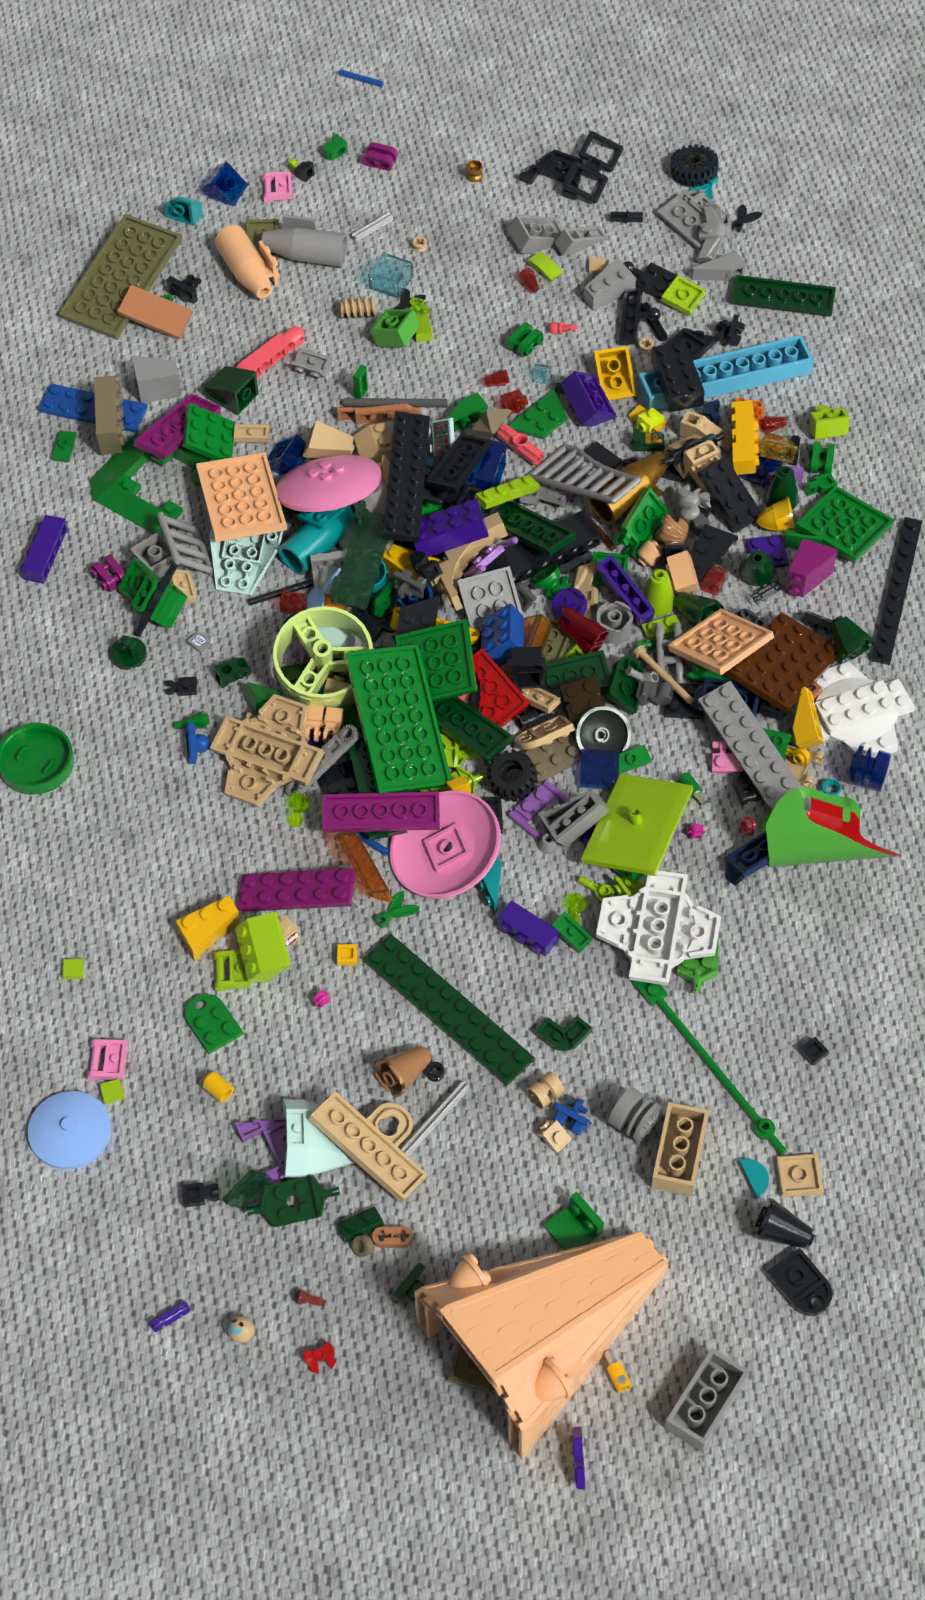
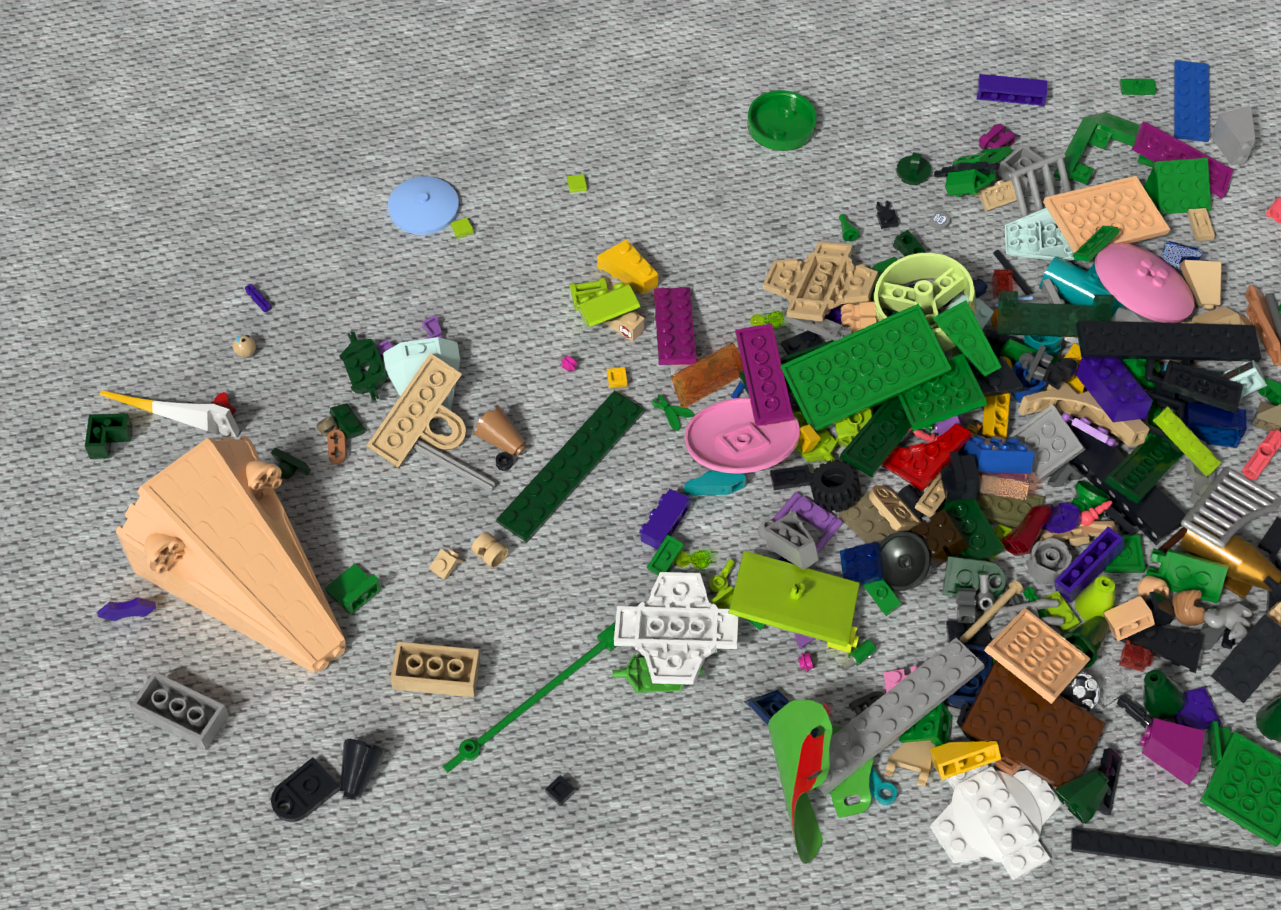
camera: 80 degrees right, 0 degrees up
bright pink plate [87,1039,128,1081] -> none
dark tan brick [94,376,125,455] -> none
black plate [182,1182,220,1208] -> none
blue tile [185,723,210,764] -> none
green plate [185,994,244,1054] -> none
yellow brick [202,1072,234,1103] -> none
dark green slope [204,366,259,416] -> none
clear green plate [222,1169,273,1209] -> none
clear red piece [293,1289,326,1306] -> none
dark green plate [535,1016,592,1051] -> none
blue hips [553,1098,592,1136] -> none
yellow piece [604,1350,633,1393] -> none
light grey wheel [608,1087,662,1143] -> none
teal tile [739,1159,769,1199] -> none
yellow helmet [756,496,795,532] -> none
tan tile [776,1153,824,1198] -> none
yellow plate [786,748,810,766] -> none
clear blue wheel [849,744,892,792] -> none
none -> dark green brick [85,413,132,459]
none -> white plate [100,390,240,437]
none -> green wing [931,300,1002,377]
none -> green tile [1073,225,1120,262]
none -> coral bar [1080,501,1113,526]

